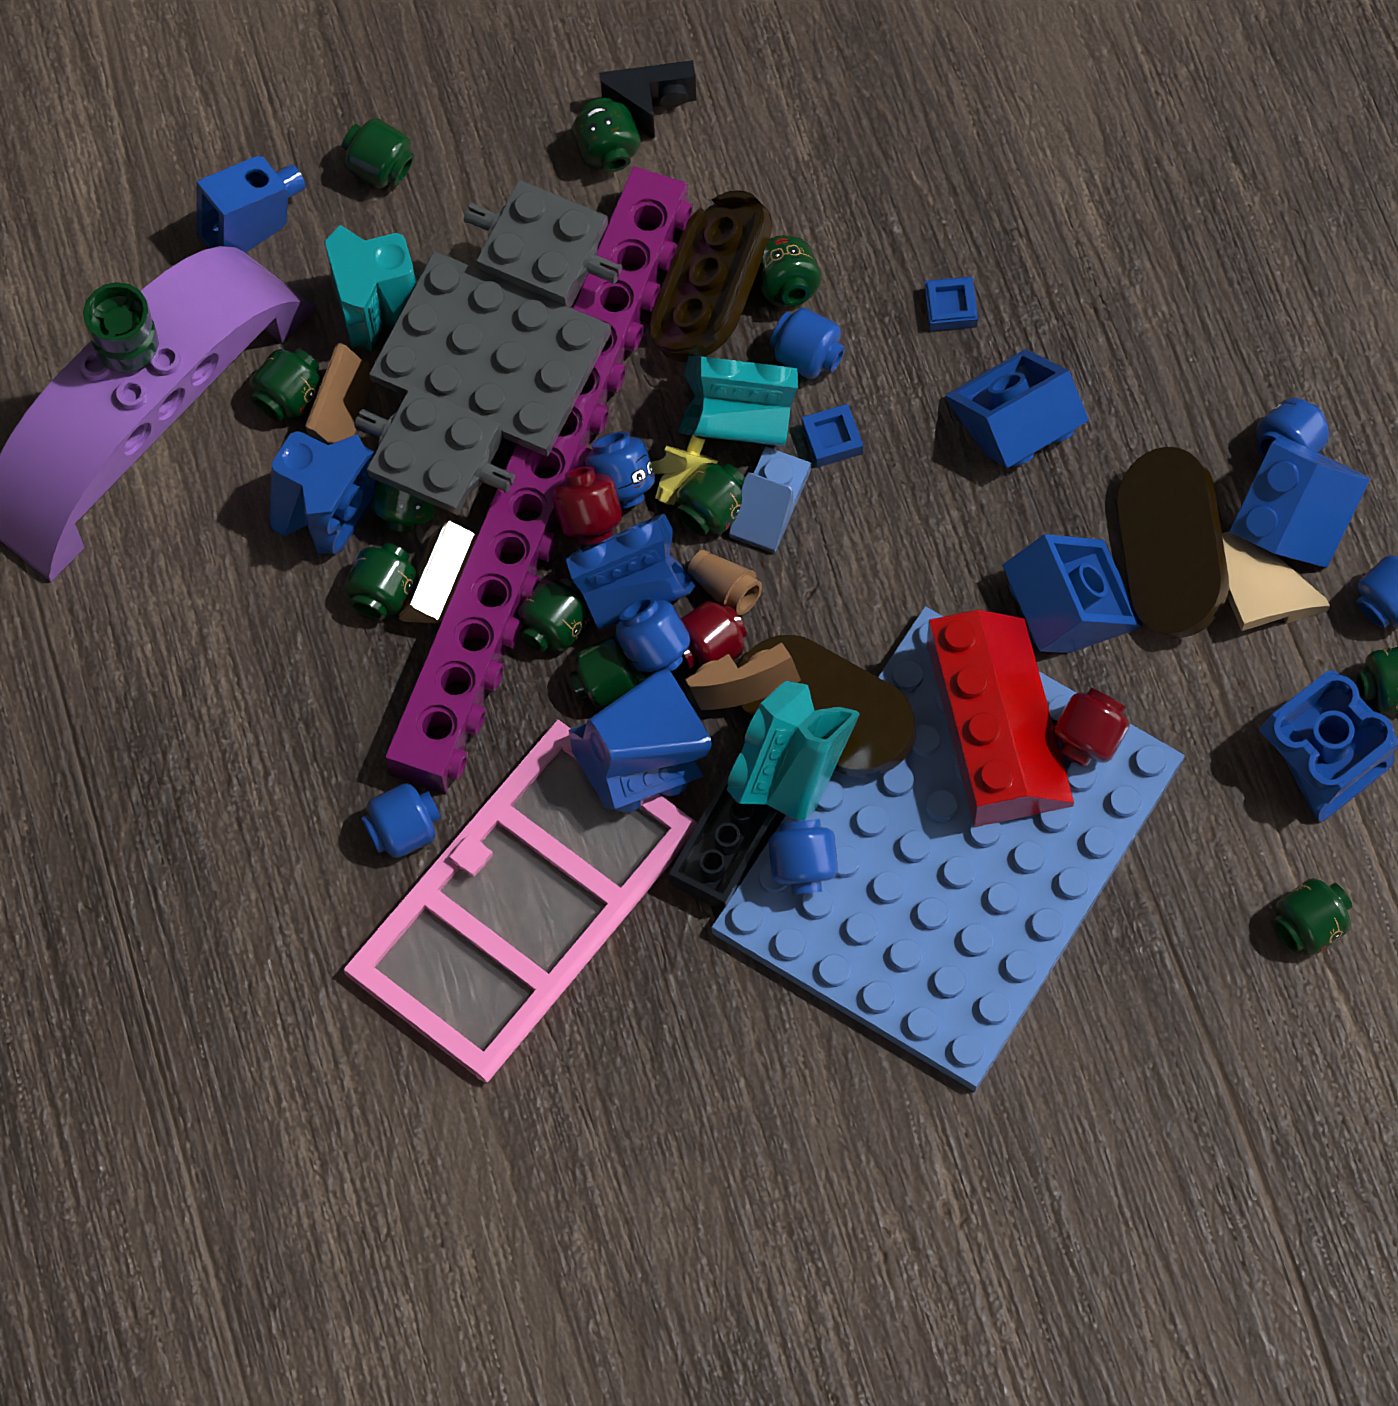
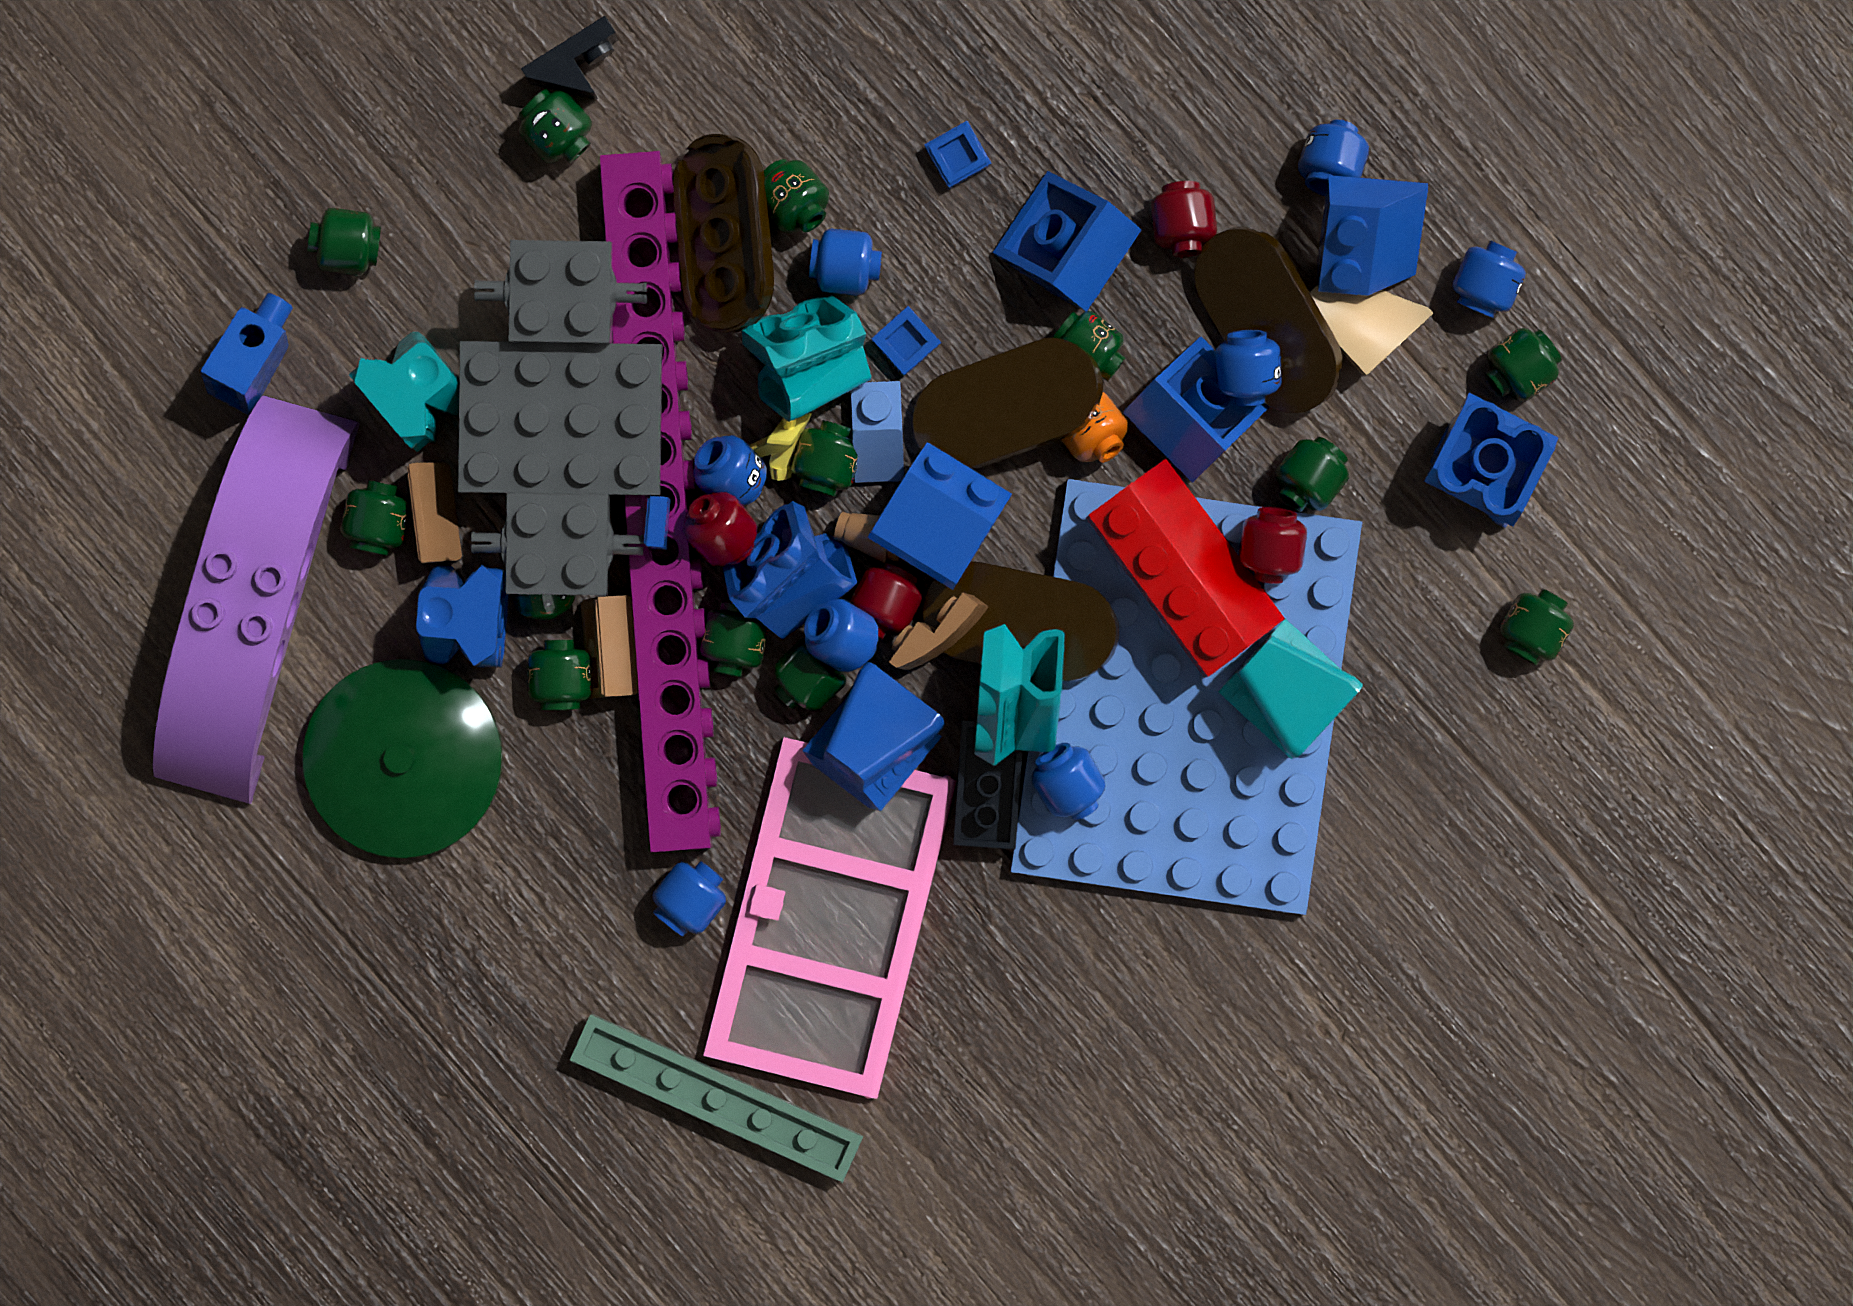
camera: 30 degrees left, 20 degrees up
dark green wheel [83,282,159,373] -> none
none -> dark green dish [303,659,503,858]
none -> sand green plate [570,1013,863,1183]
none -> blue tile [644,496,671,550]
none -> blue slope [867,442,1012,590]
none -> dark brown tile [913,338,1103,470]
none -> dark green head [1053,311,1126,382]
none -> orange head [1061,392,1128,463]
none -> dark red head [1151,181,1217,258]
none -> blue head [1215,330,1282,406]
none -> teal piece [1218,618,1363,759]
none -> dark green head [1275,436,1349,512]

